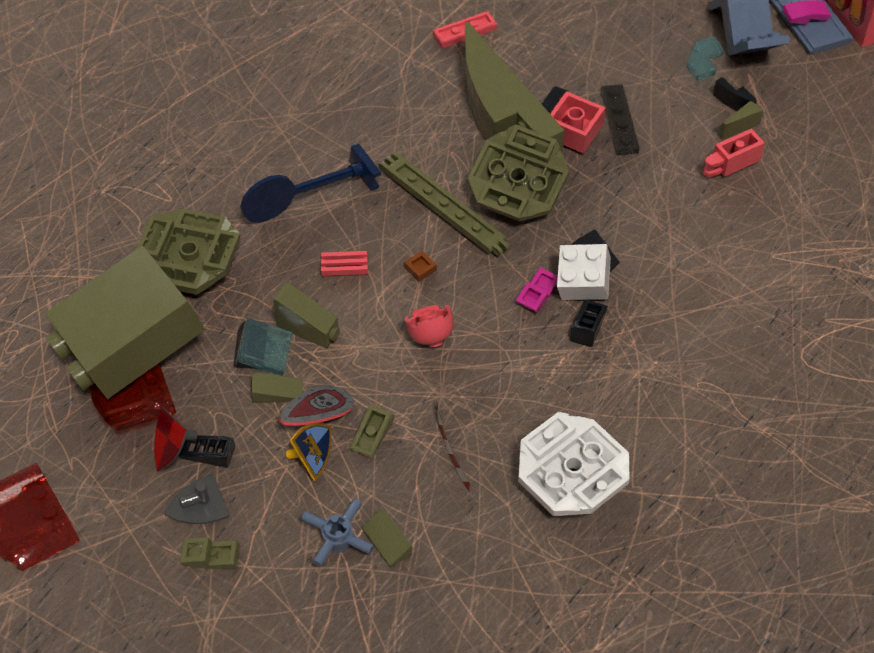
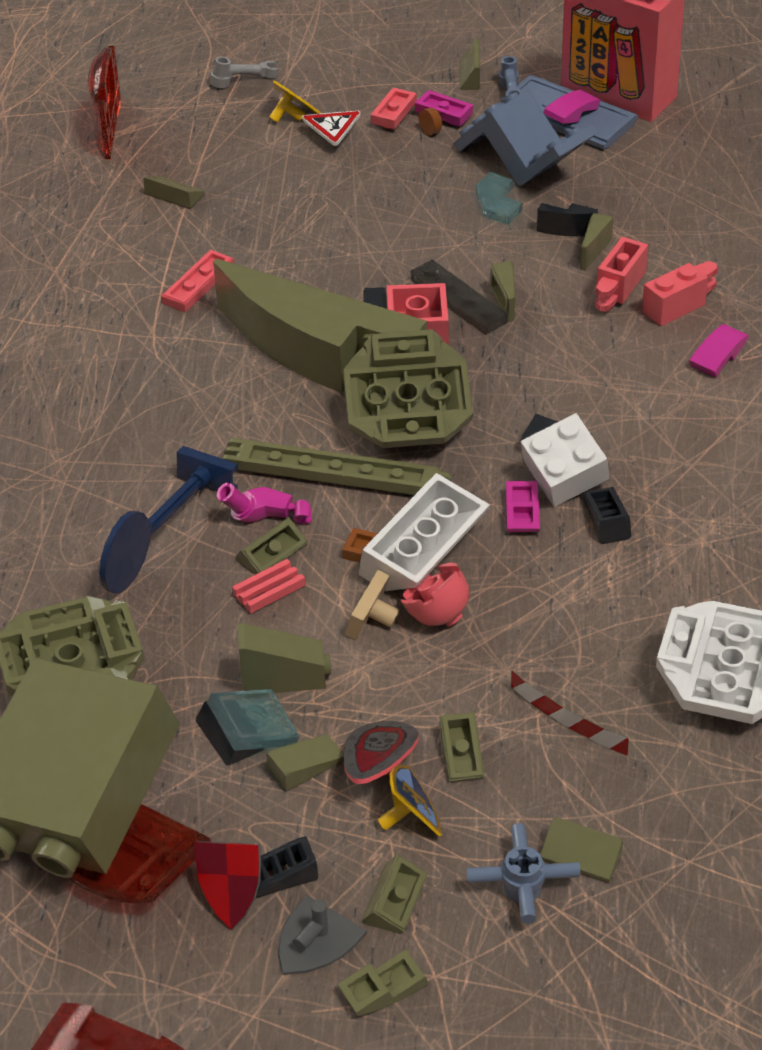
camera: 30 degrees left, 10 degrees down
none -> dark pink arm [217,483,312,524]
none -> olive slope [235,517,309,575]
none -> tan tile [344,570,400,640]
none -> white slope [358,473,490,591]
none -> olive slope [361,854,428,934]
none -> olive slope [490,261,515,322]
none -> coral hinge [642,261,718,326]
none -> dark pink slope [689,324,749,378]

